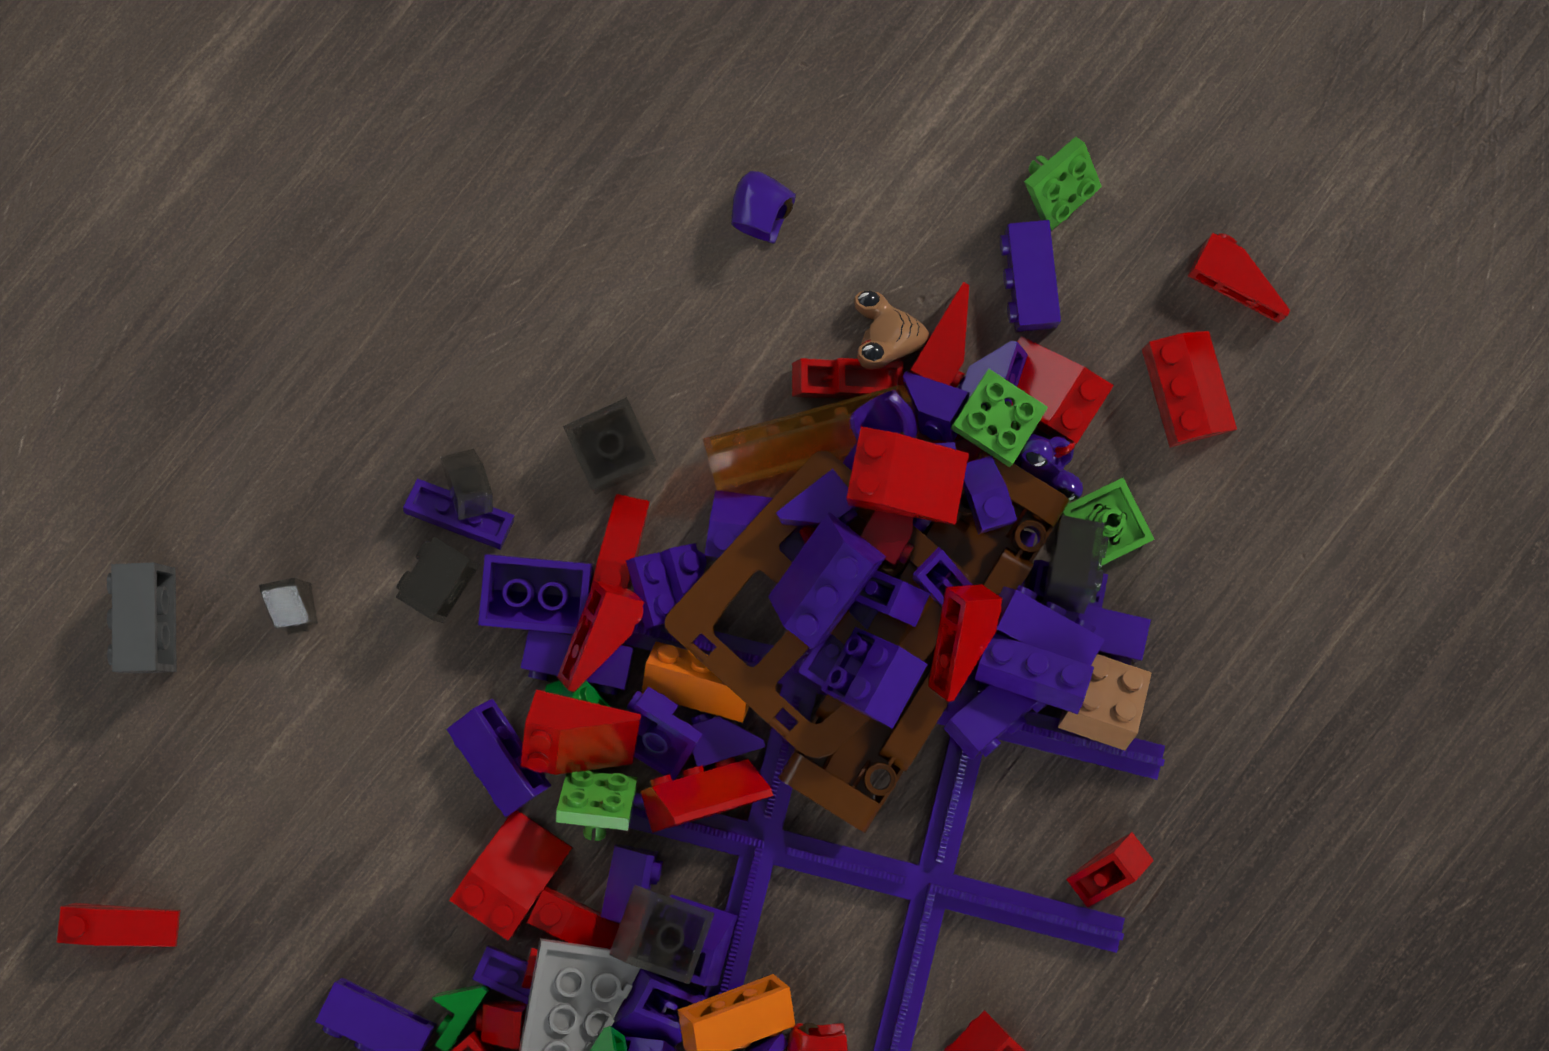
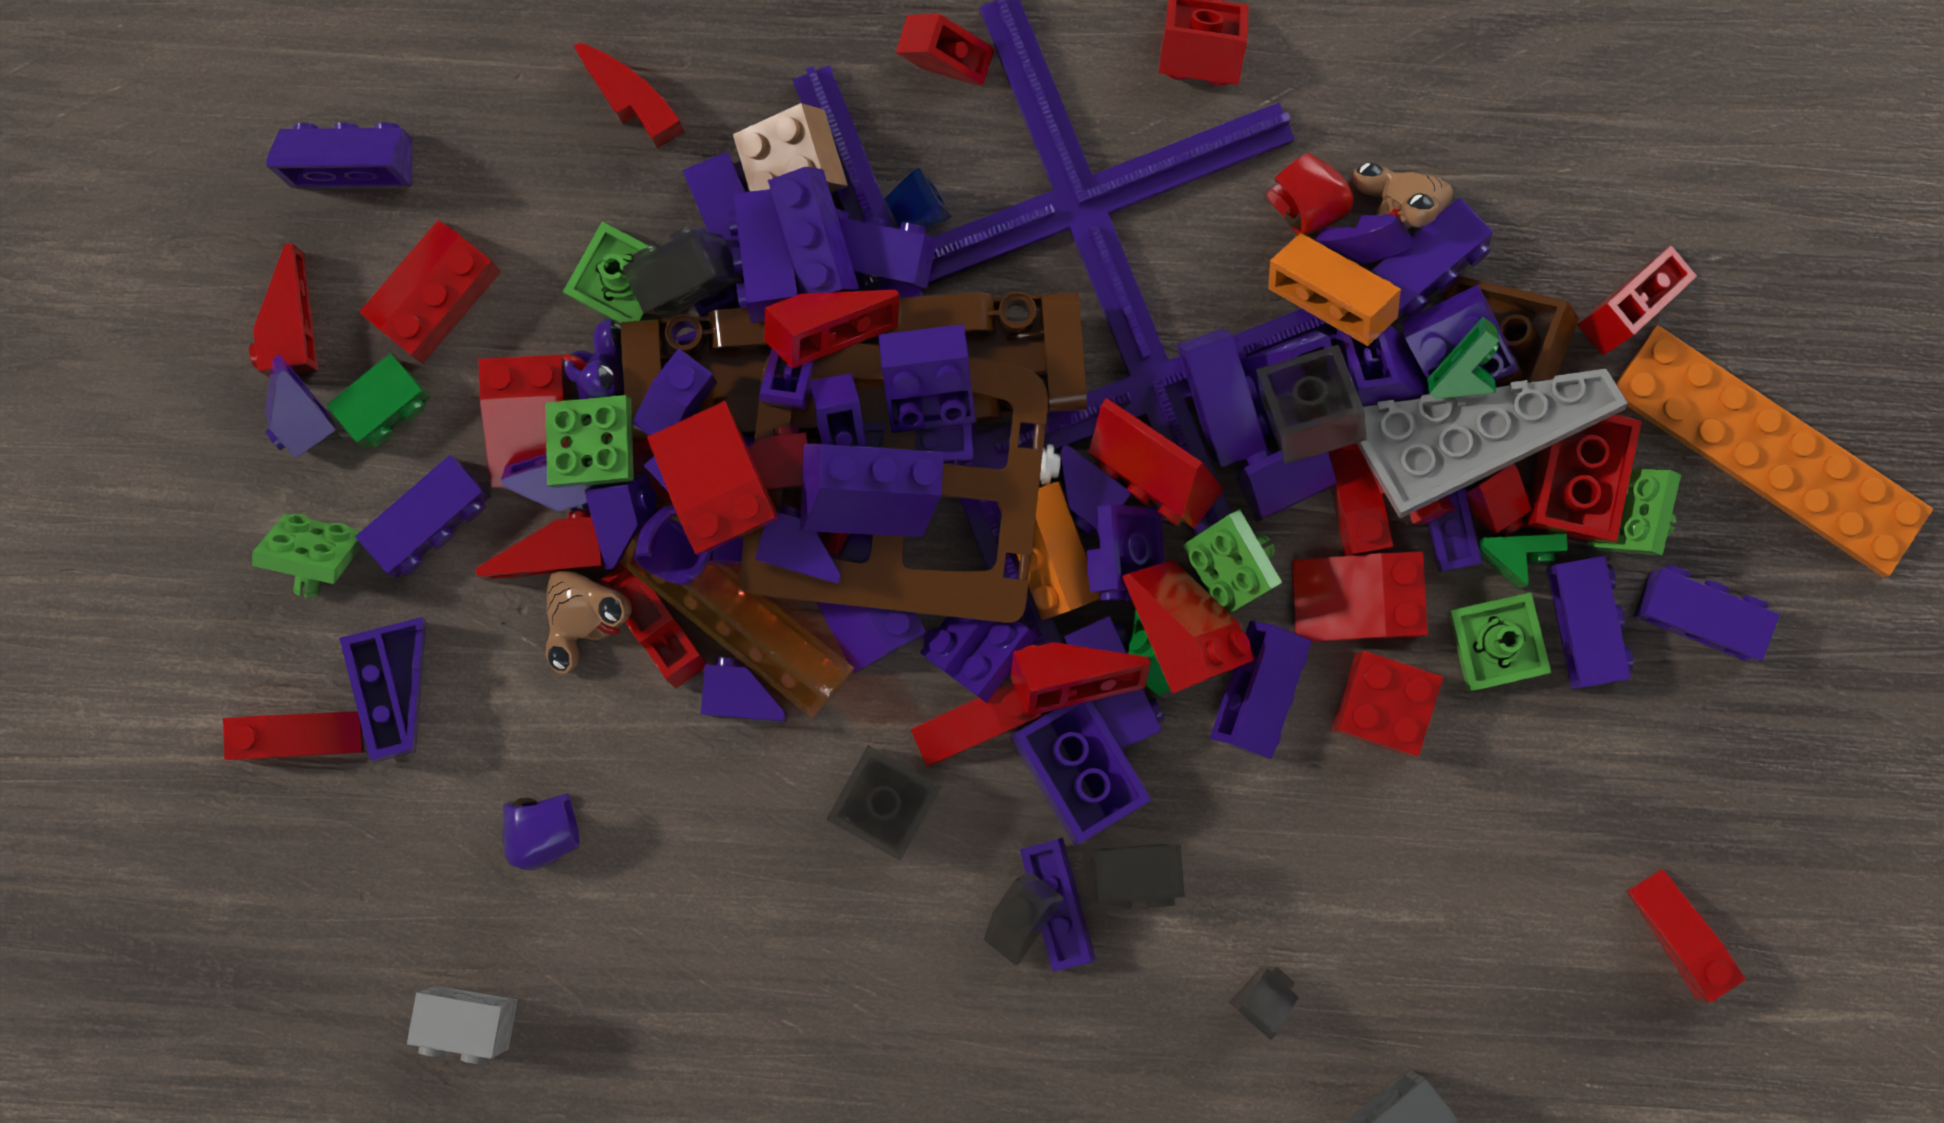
camera: 125 degrees left, 0 degrees up
none -> red slope [223,711,364,761]
none -> dark purple slope [265,354,336,459]
none -> dark purple slope [266,122,412,188]
none -> green brick [326,353,431,449]
none -> dark purple wedge [339,617,427,763]
none -> light grey brick [407,985,518,1064]
none -> red slope [573,42,685,149]
none -> dark purple slope [700,657,788,722]
none -> clear blue slope [884,167,952,228]
none -> white plate [1040,444,1061,485]
none -> dark purple brick [1177,328,1269,467]
none -> red brick [1331,650,1444,757]
none -> bright green plate [1448,592,1551,692]

